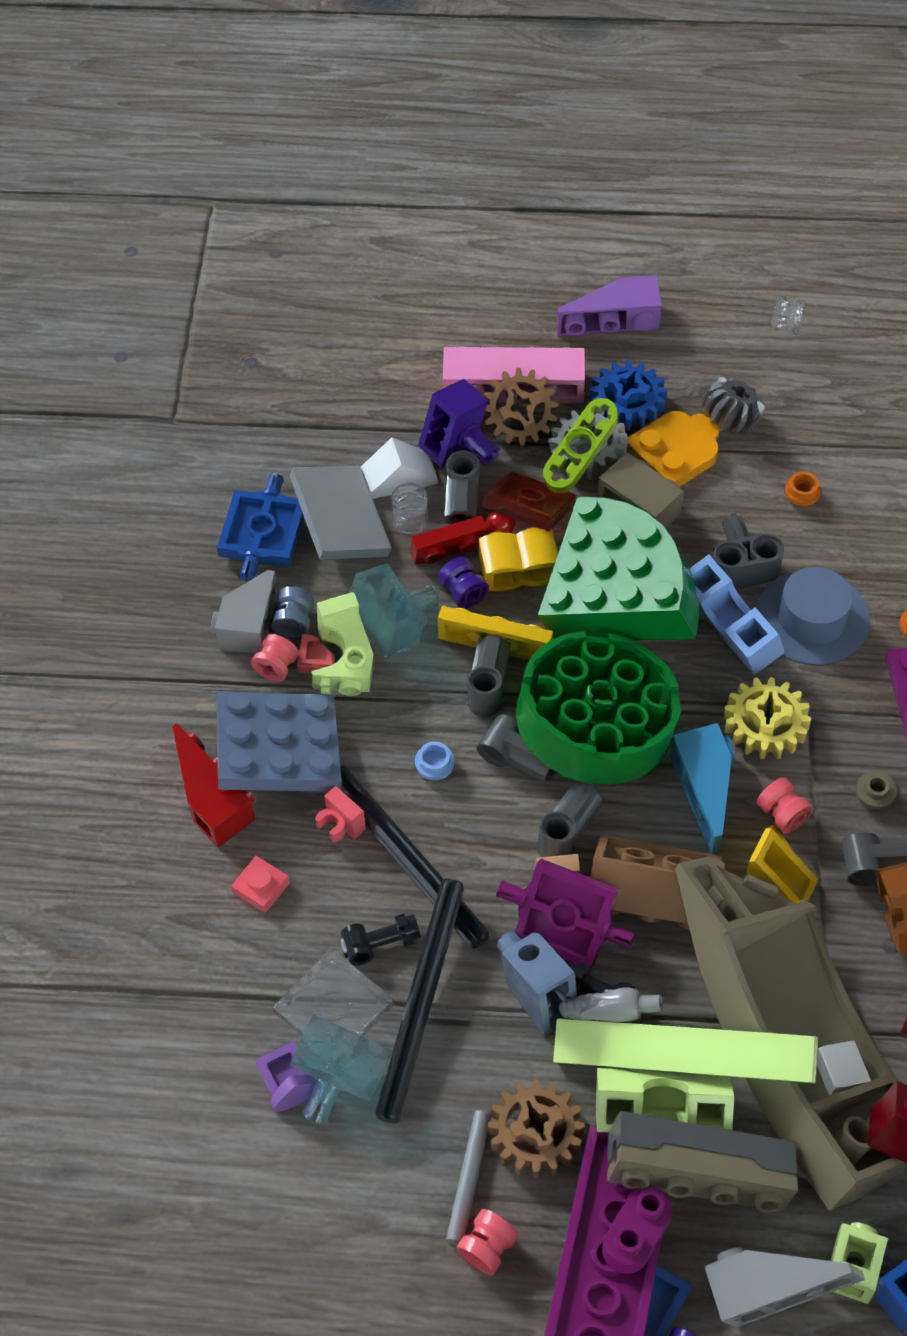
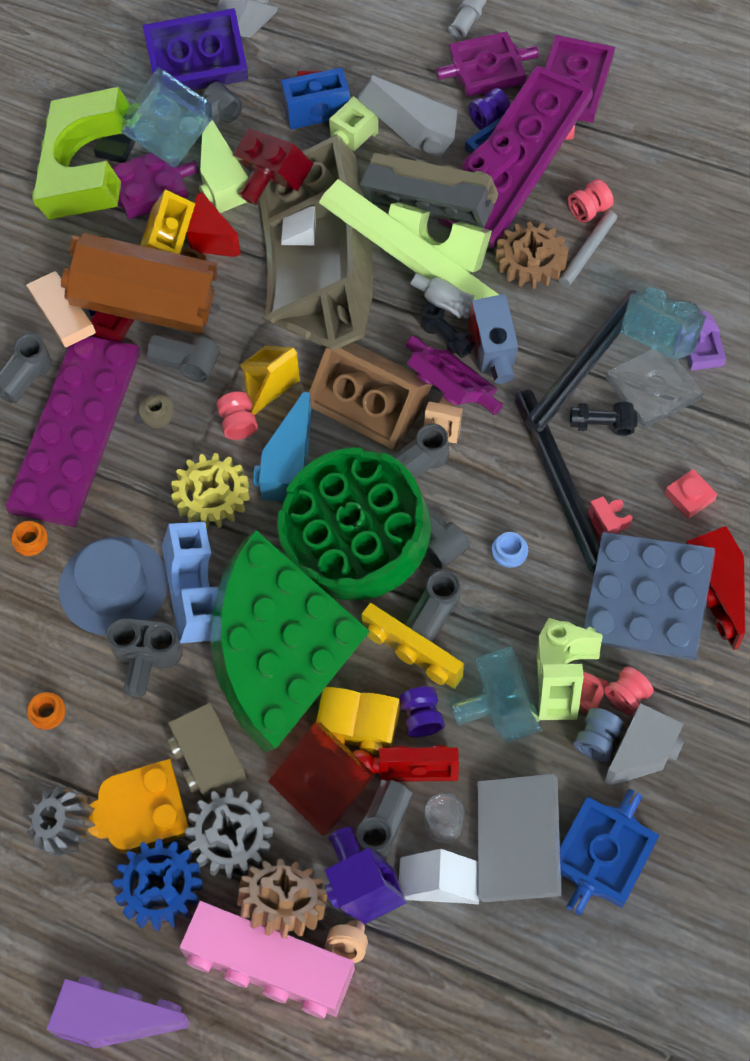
camera: 160 degrees left, 5 degrees up
lime beam [543,398,618,494] -> none

